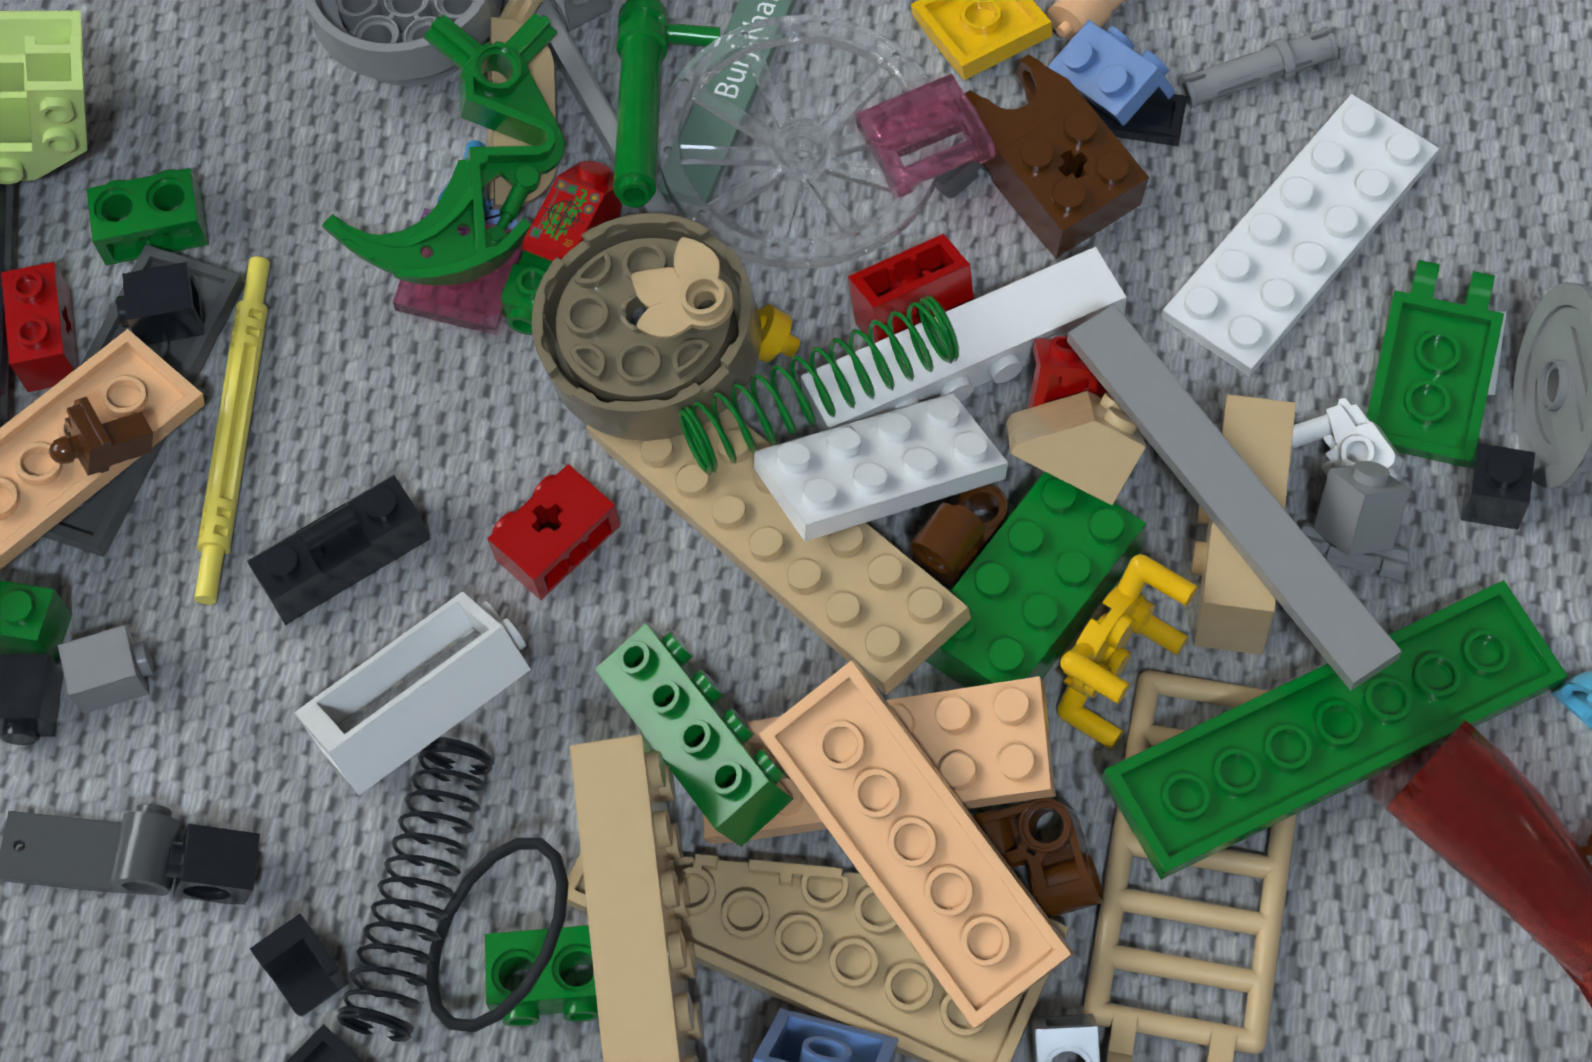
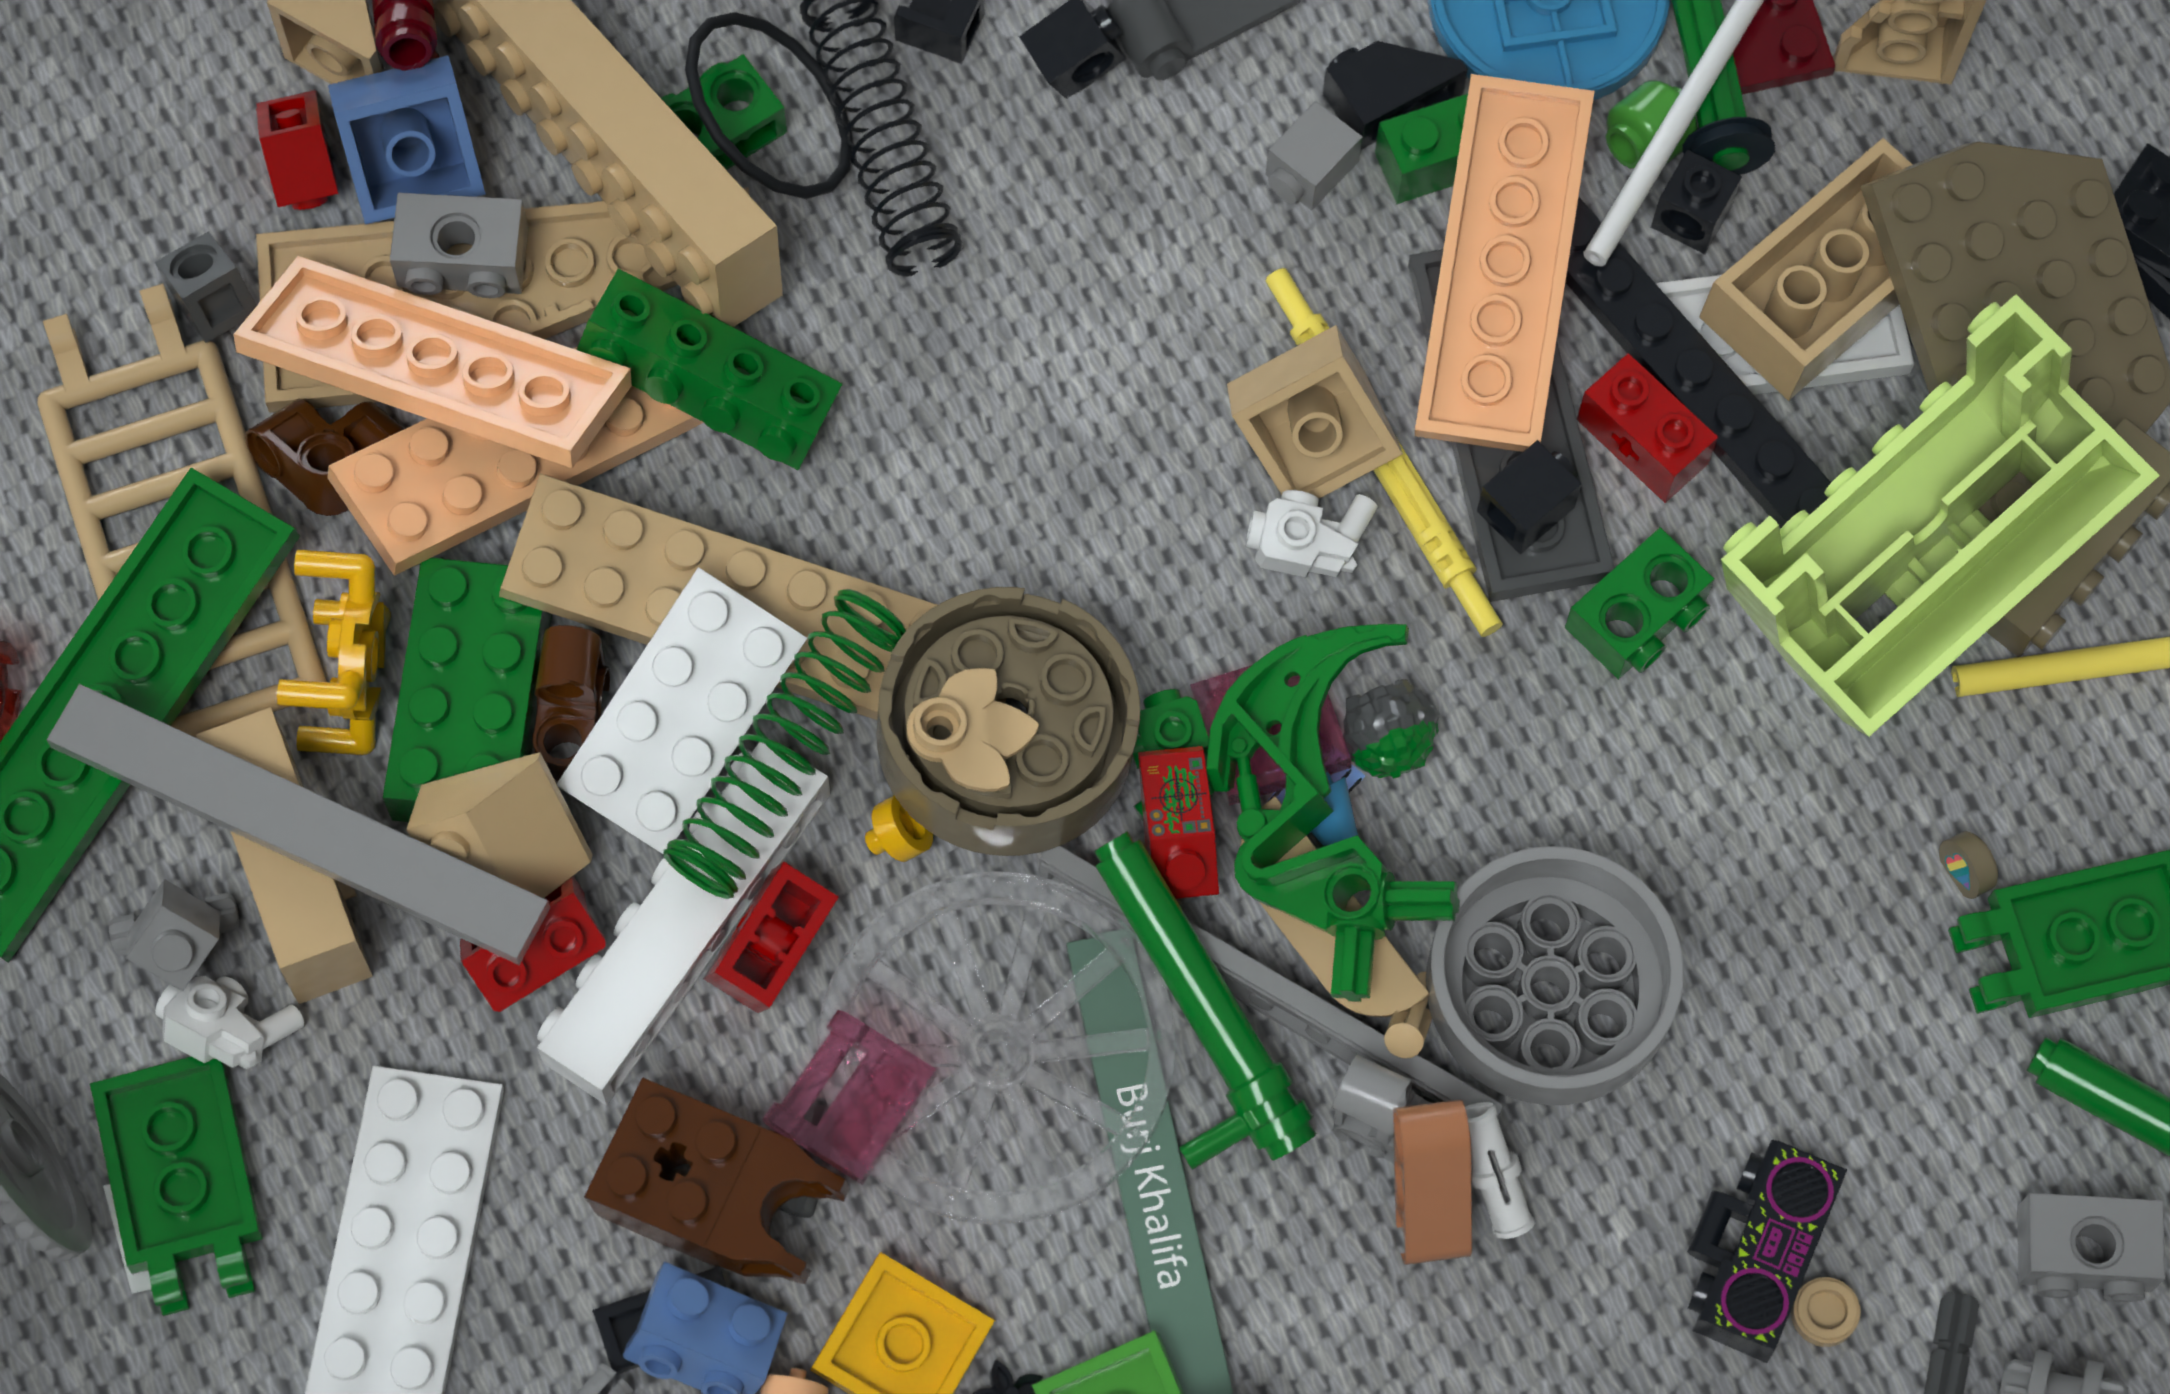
camera: 140 degrees right, 5 degrees up
reddish brown piece [49,396,153,476] -> none
black piece [247,475,430,625] -> none
white piece [294,591,531,795] -> none
red brick [487,464,620,601] -> none
black brick [1461,443,1536,530] -> none
none -> light grey brick [390,193,529,298]
none -> tan slope [1227,325,1403,499]
none -> white piece [1245,490,1378,578]
none -> piece [1342,679,1440,779]

